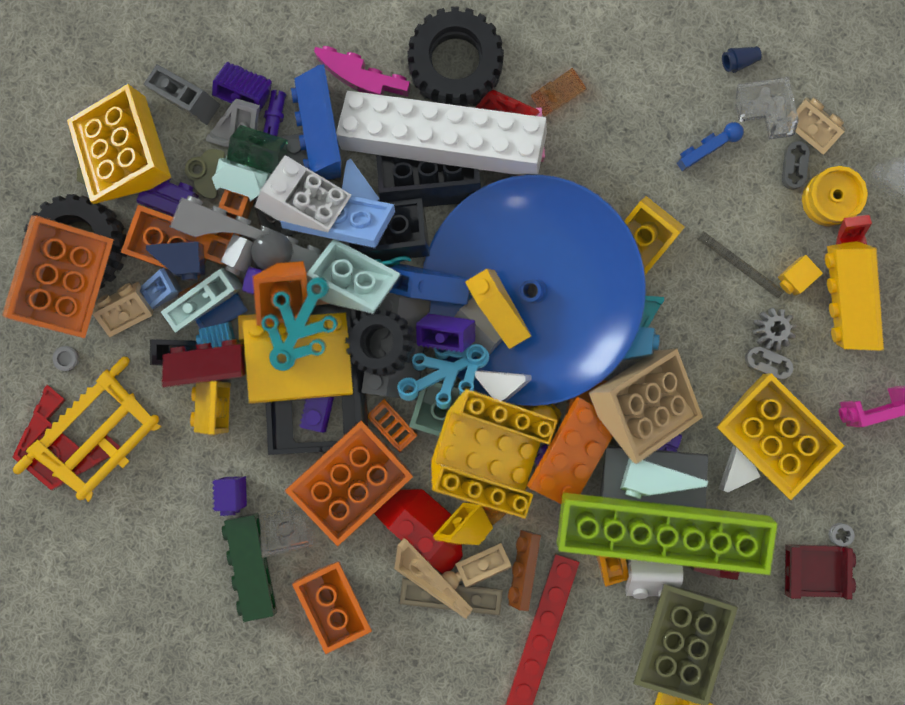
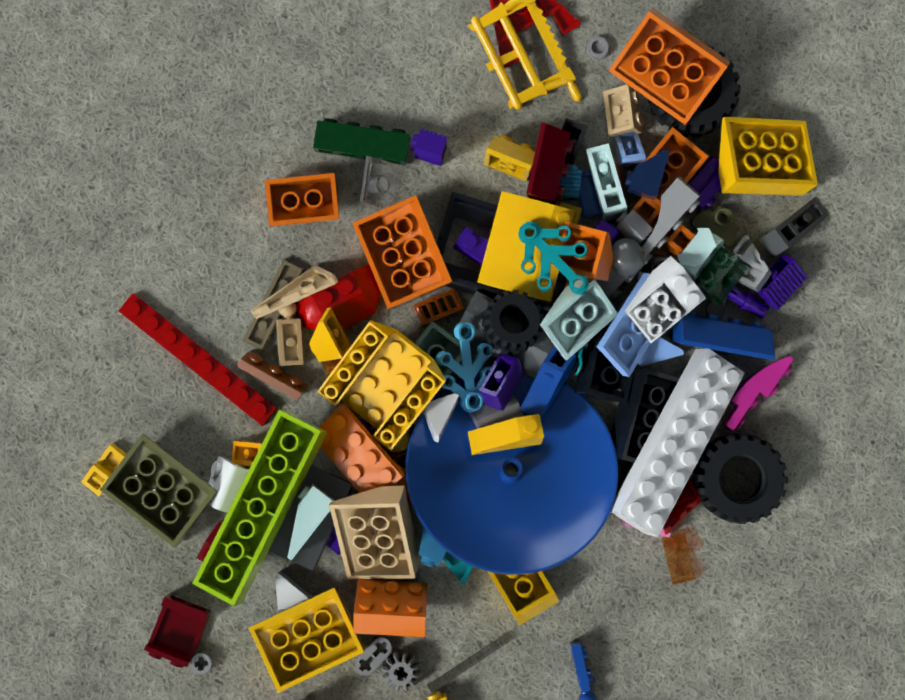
camera: 105 degrees right, 0 degrees up
none -> orange brick [353,579,428,637]

